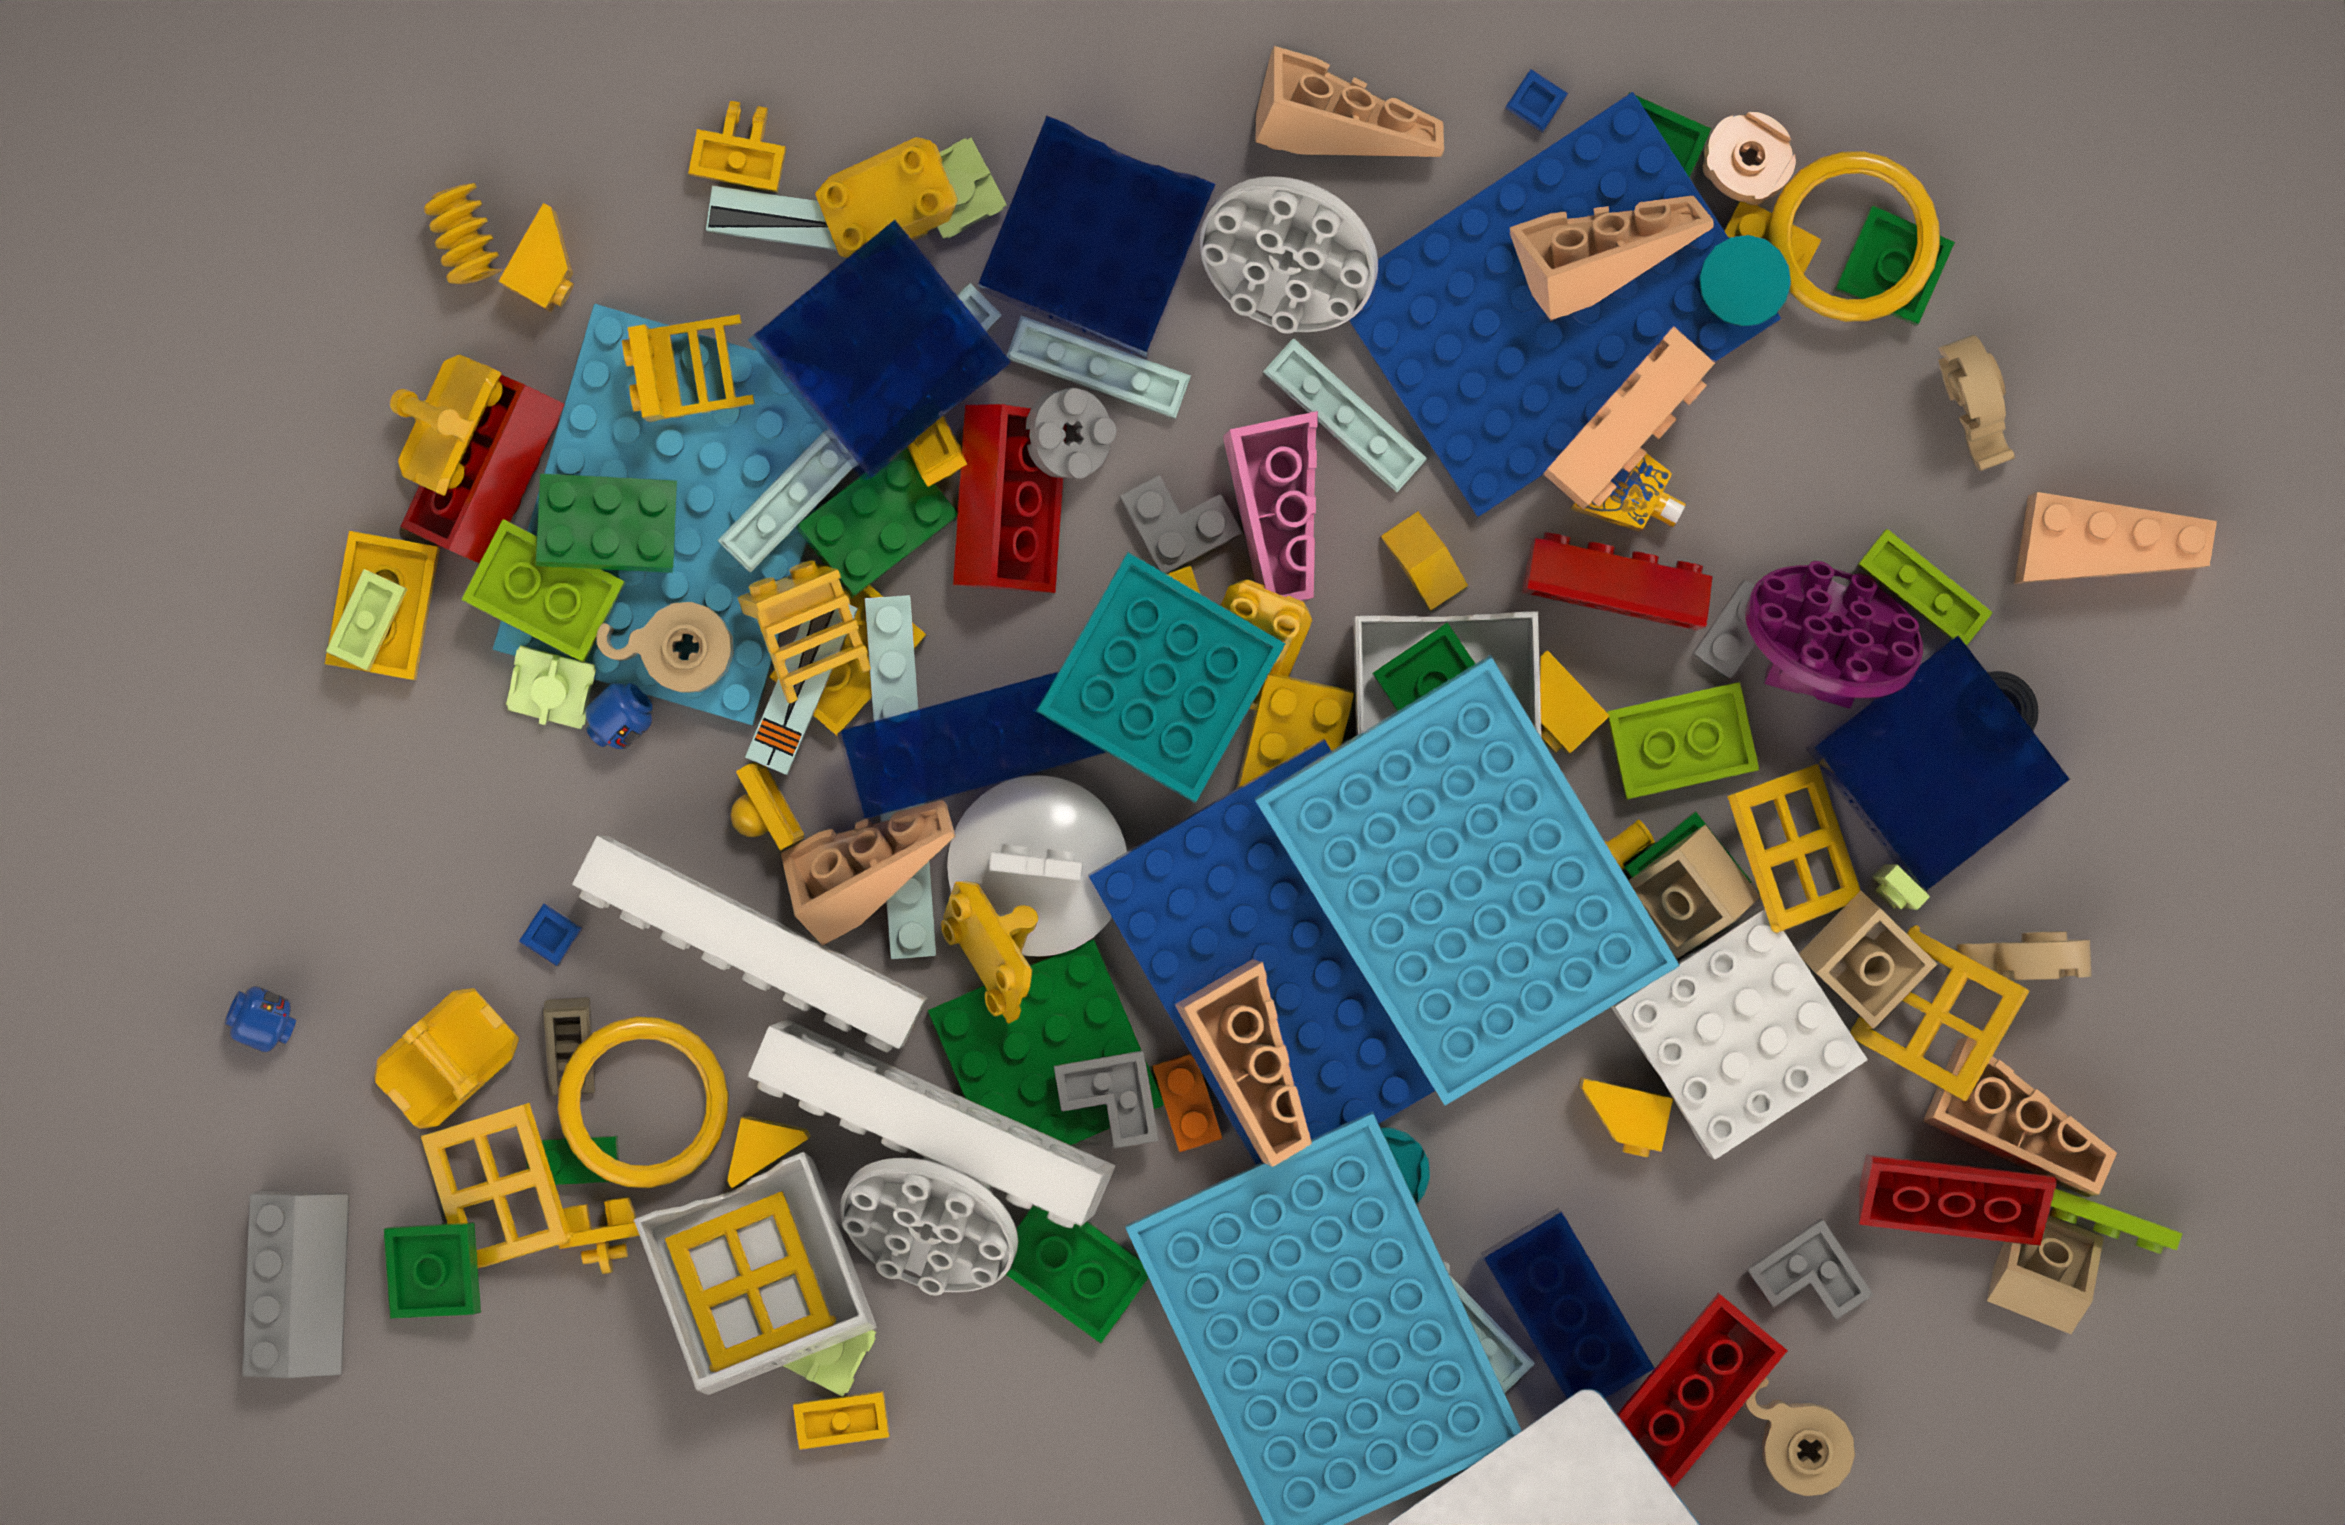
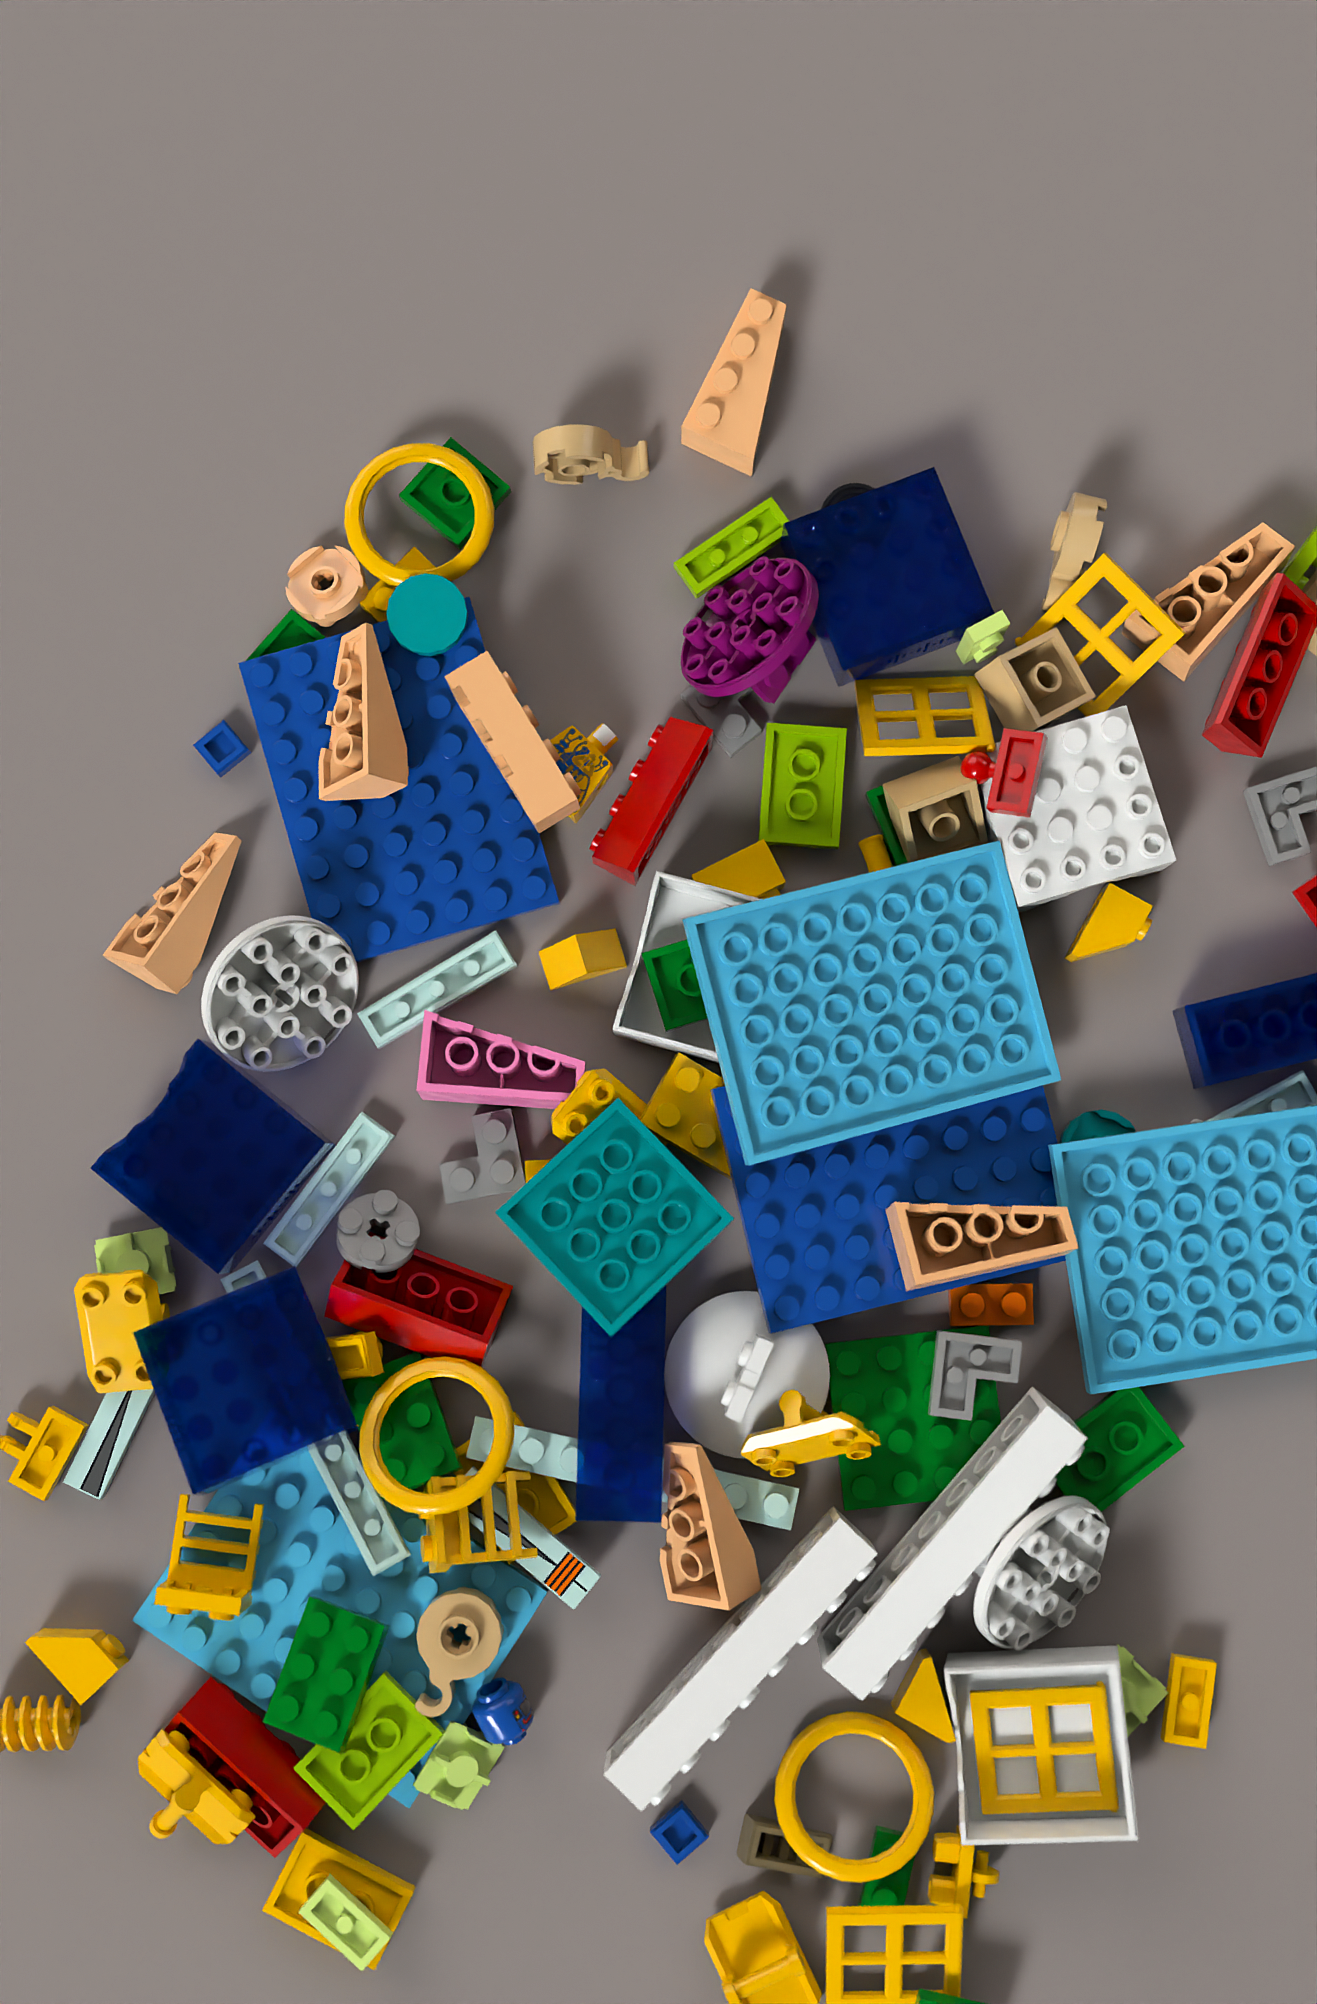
camera: 70 degrees left, 5 degrees down
yellow tile [730,762,805,850] -> none
none -> yellow wedge [359,1356,515,1515]
none -> red plate [961,728,1048,818]

